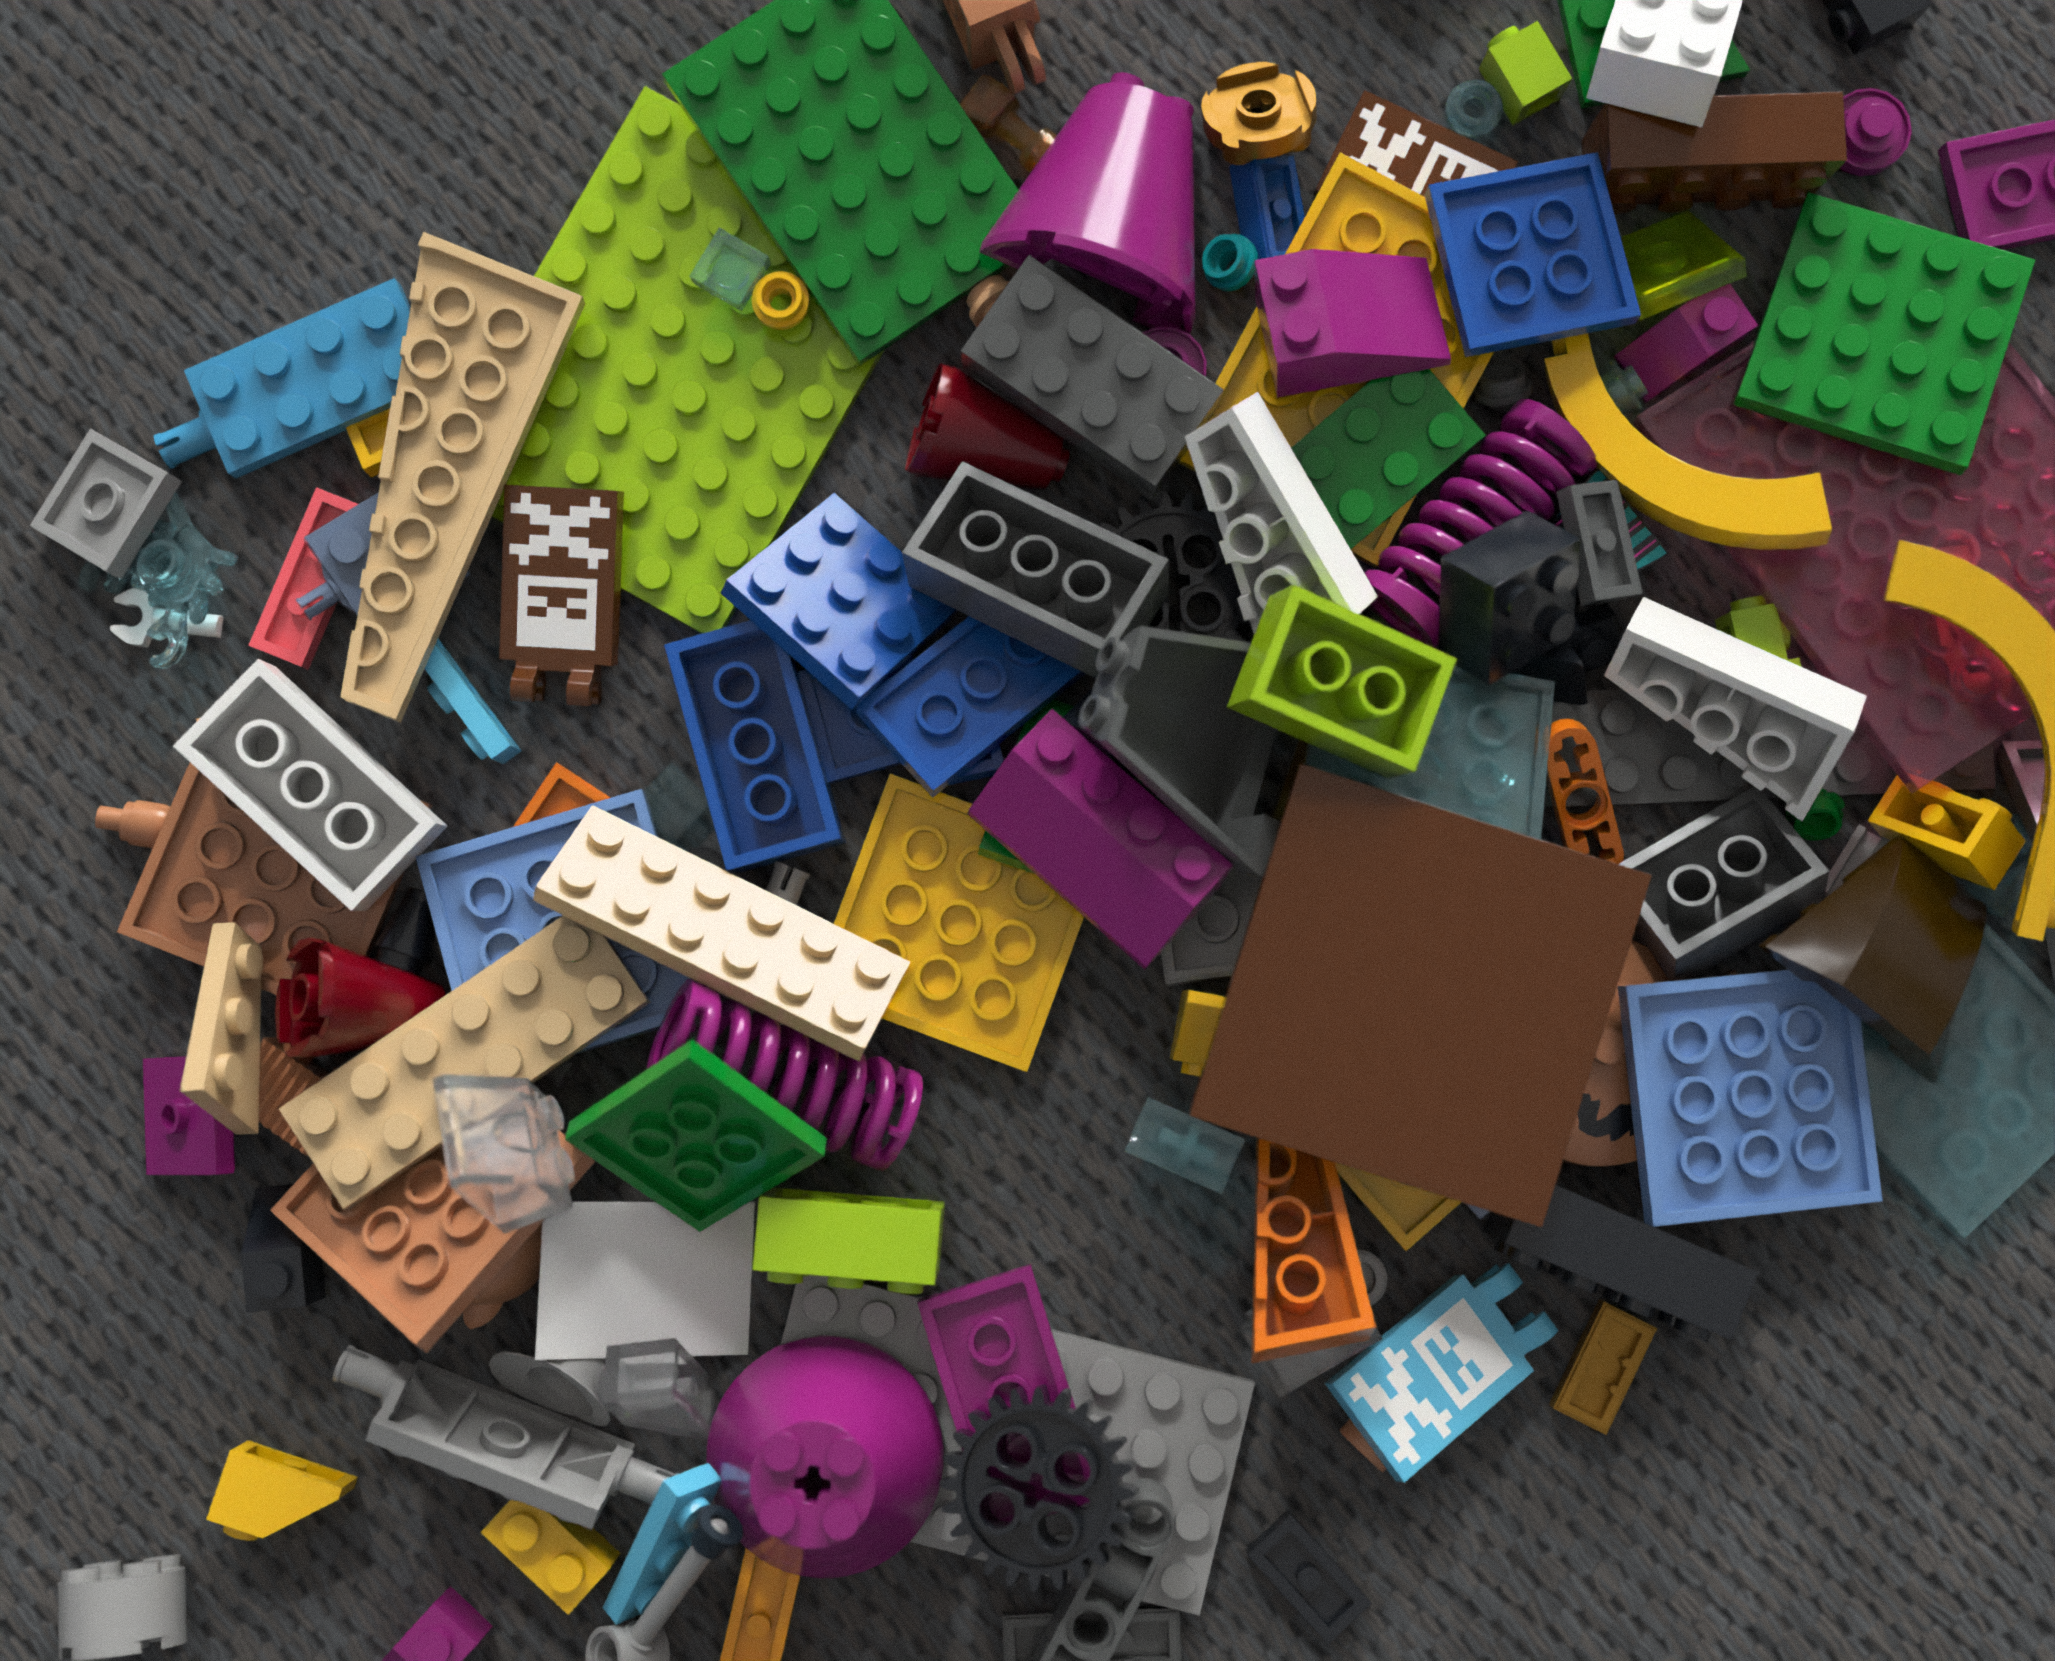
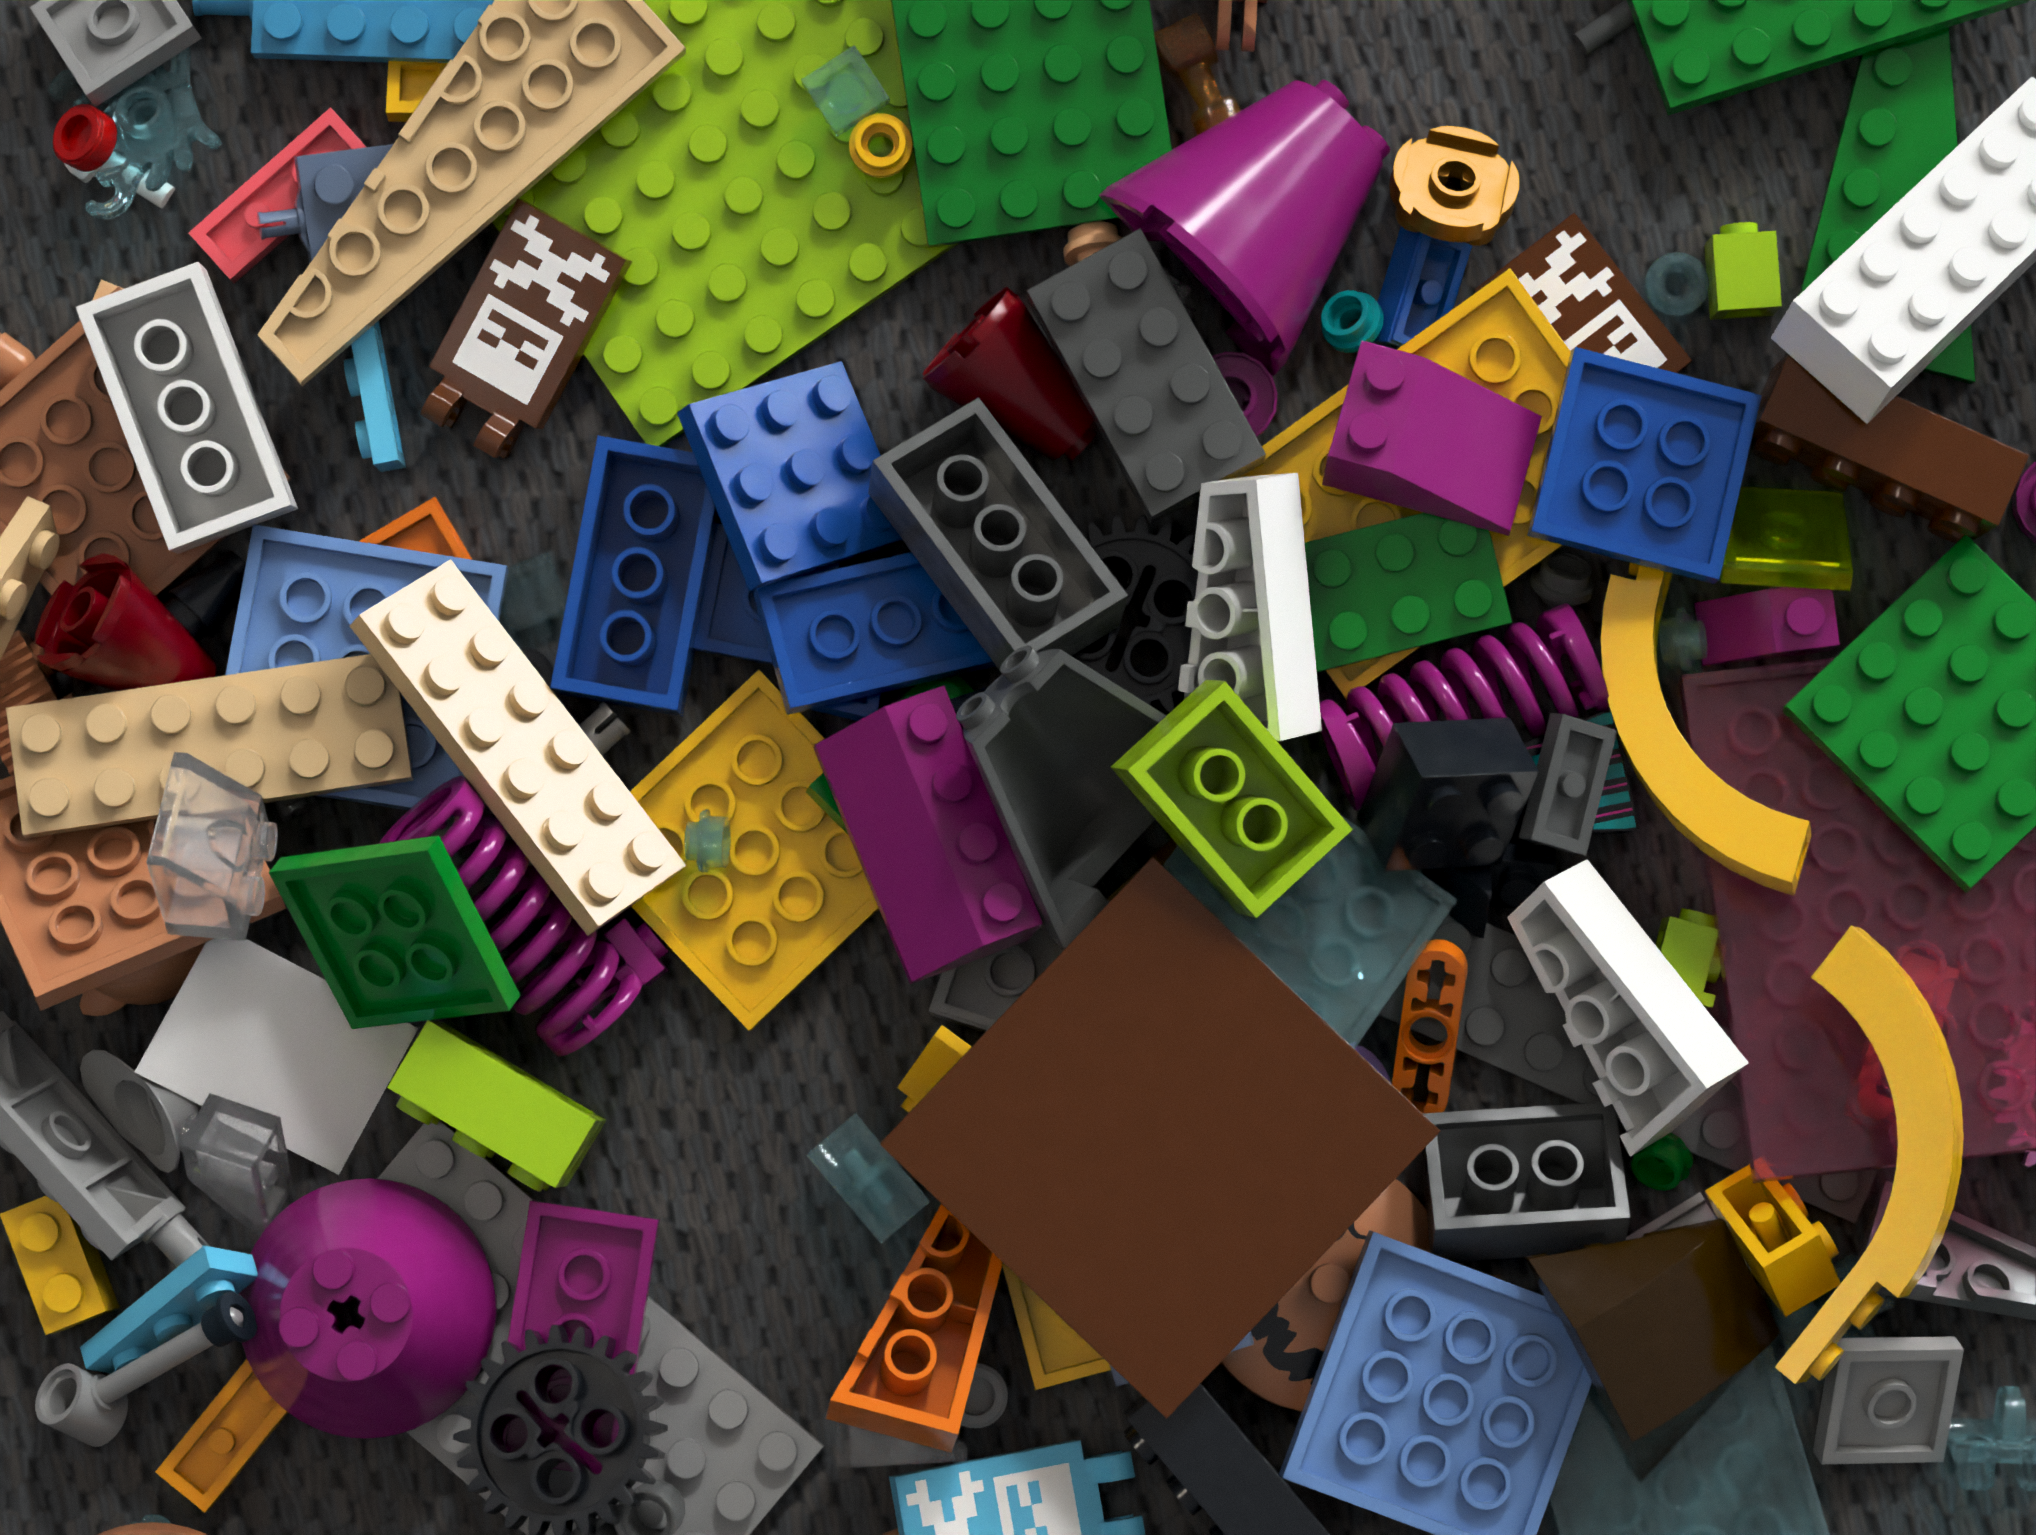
camera: 25 degrees right, 0 degrees up
none -> red tile [53,104,117,172]
none -> magenta plate [604,919,669,986]
none -> clear light blue plate [685,809,731,872]

